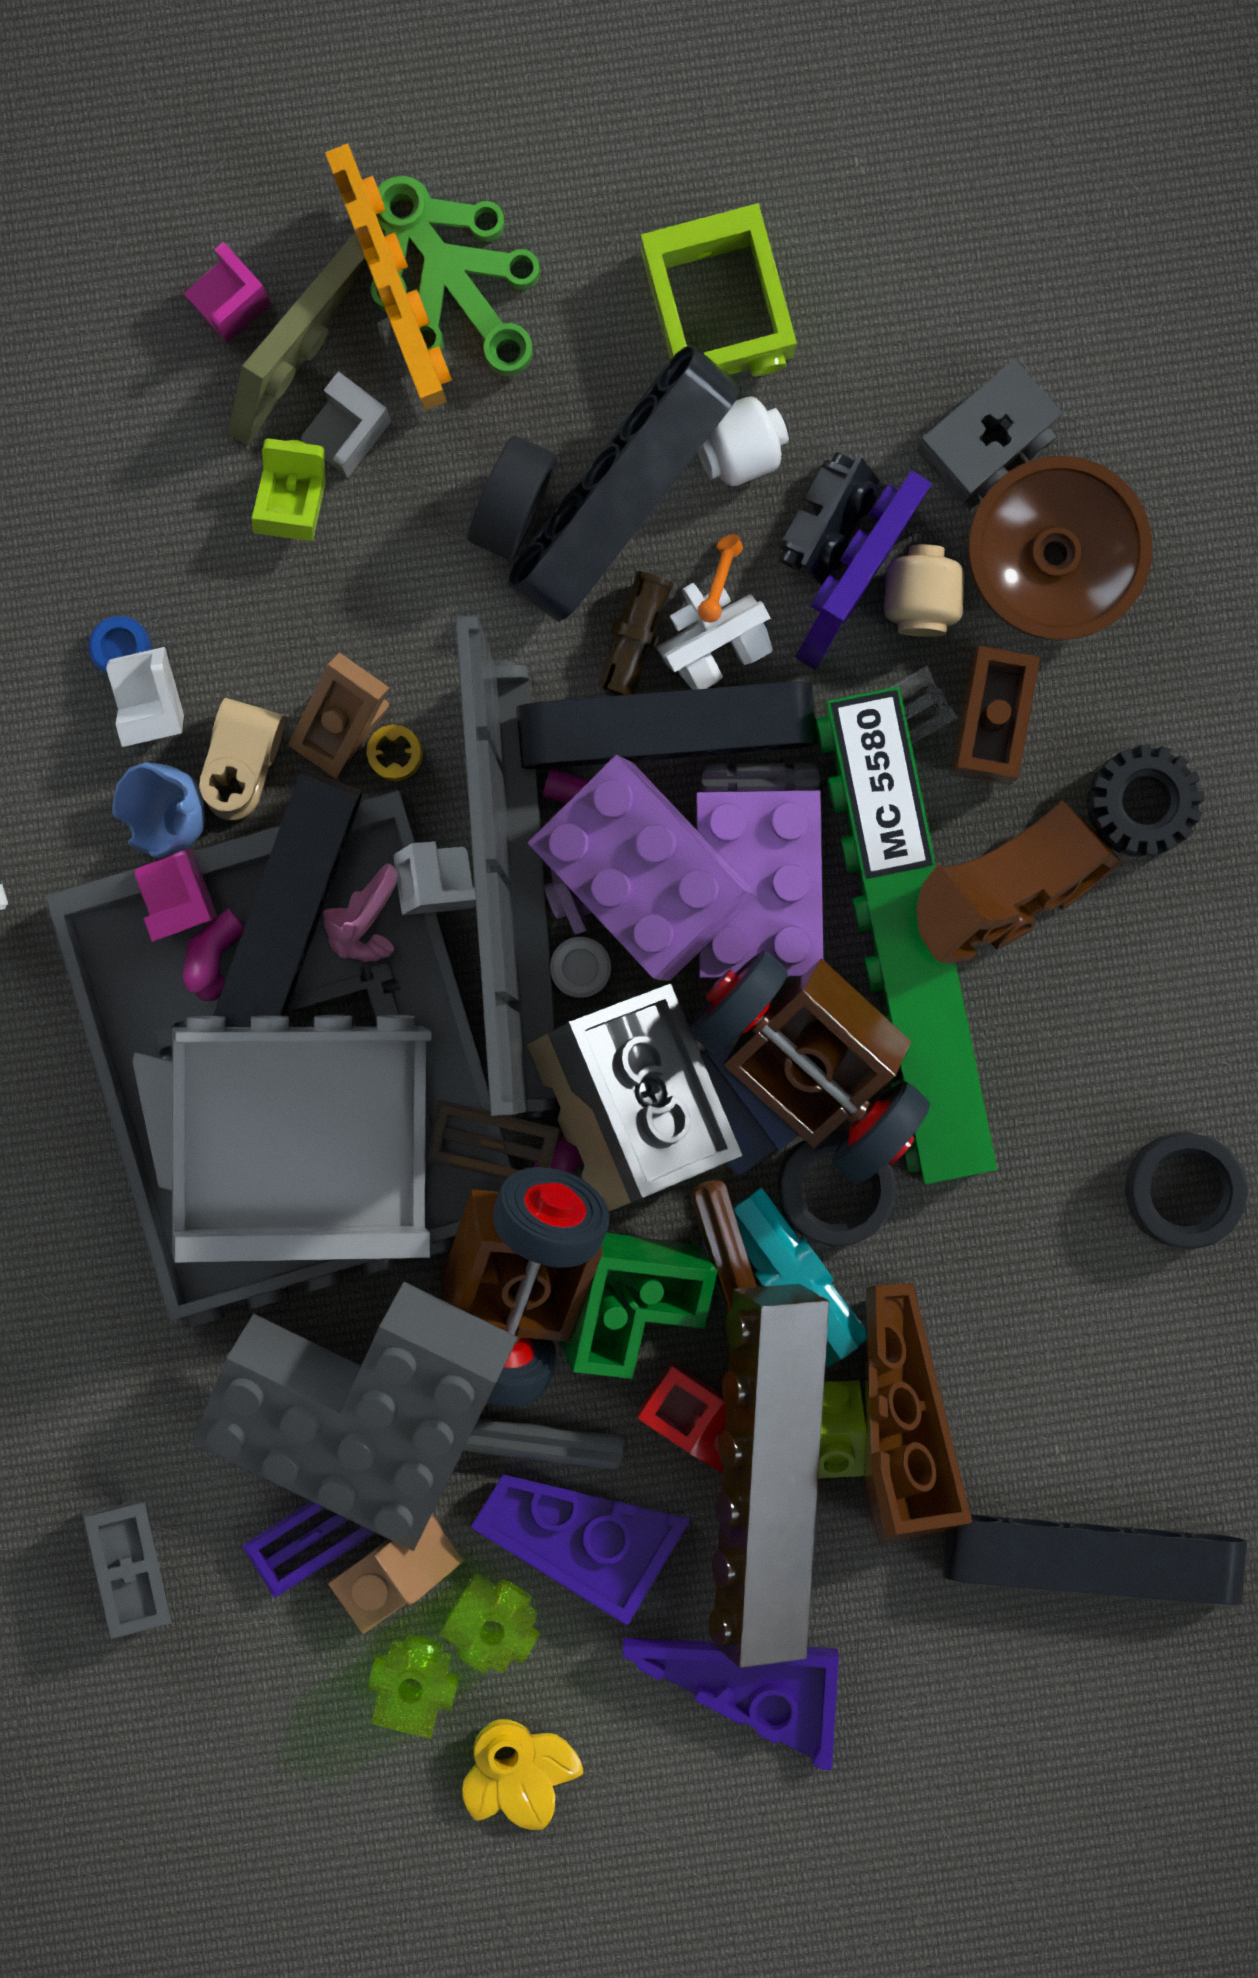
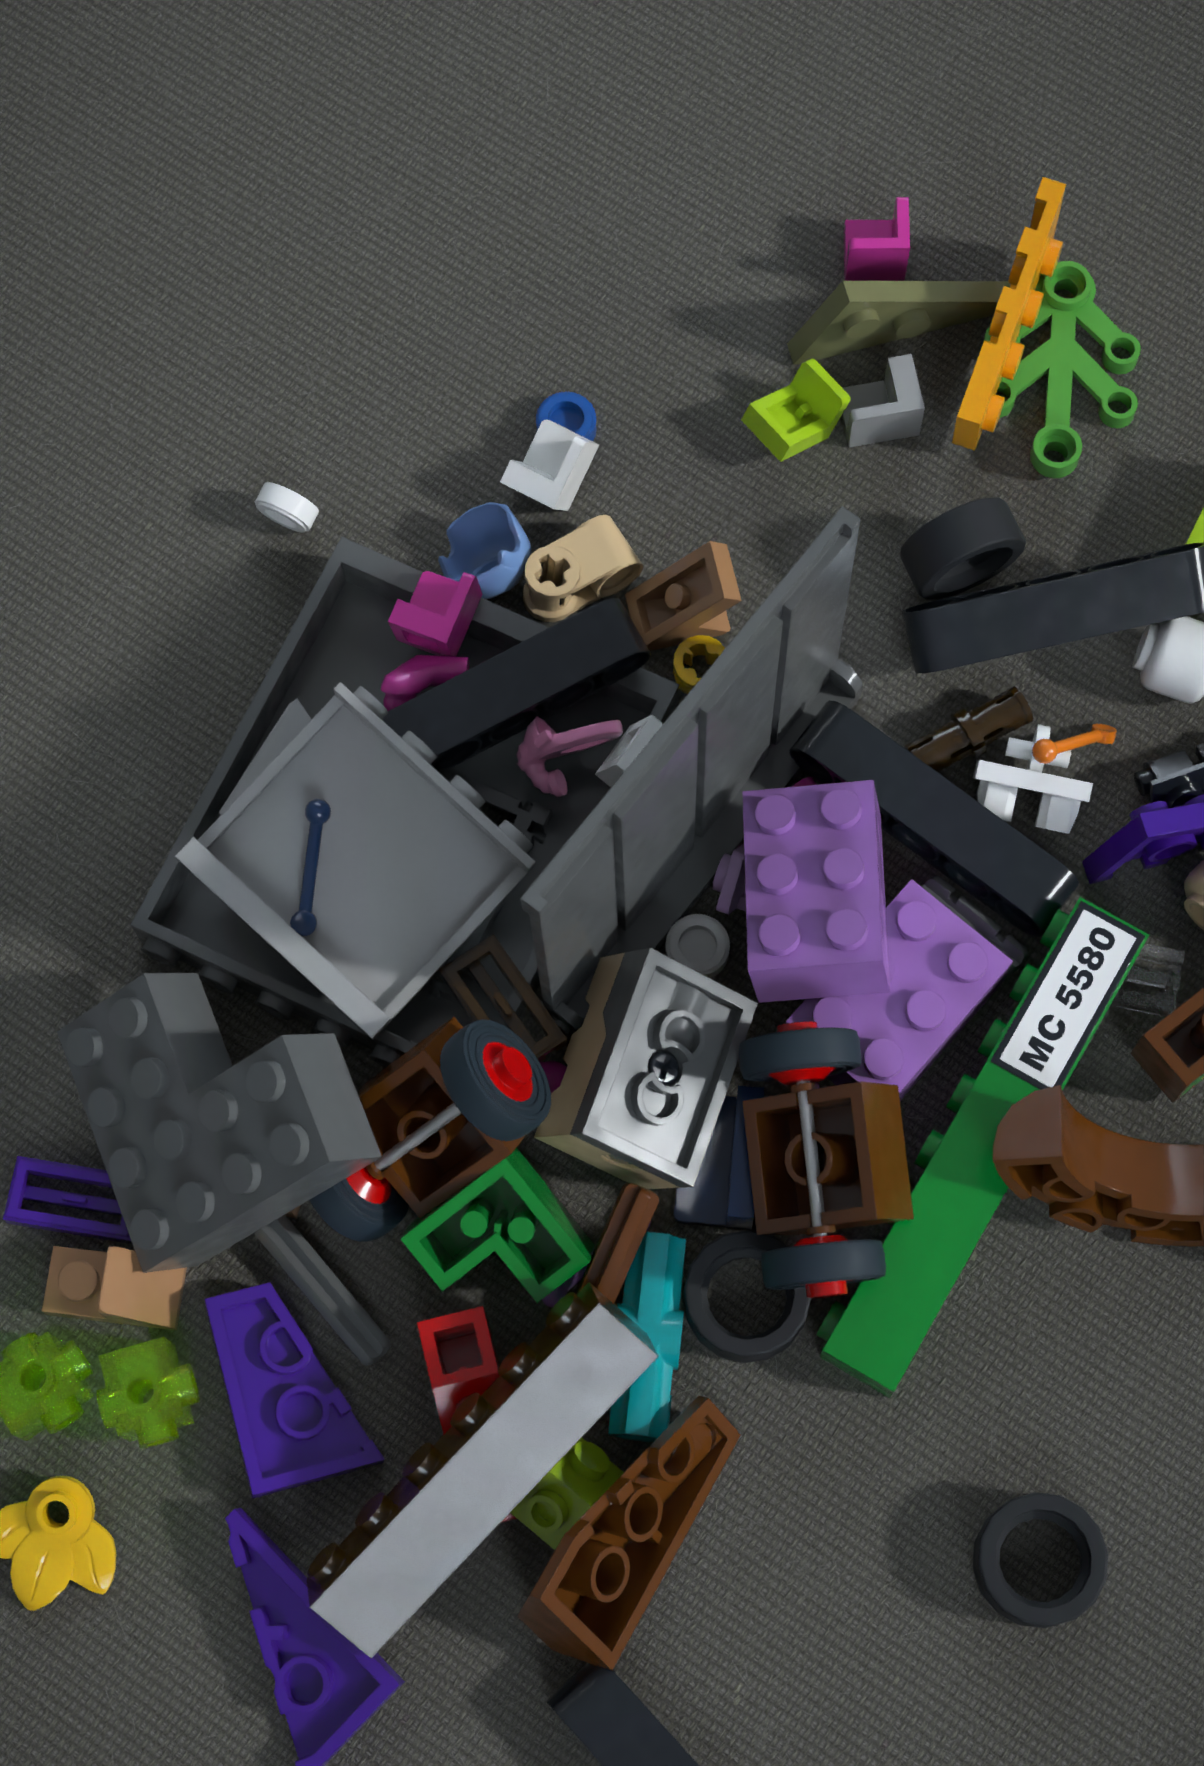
camera: 45 degrees right, 15 degrees down
none -> dark blue hinge [290,799,331,937]

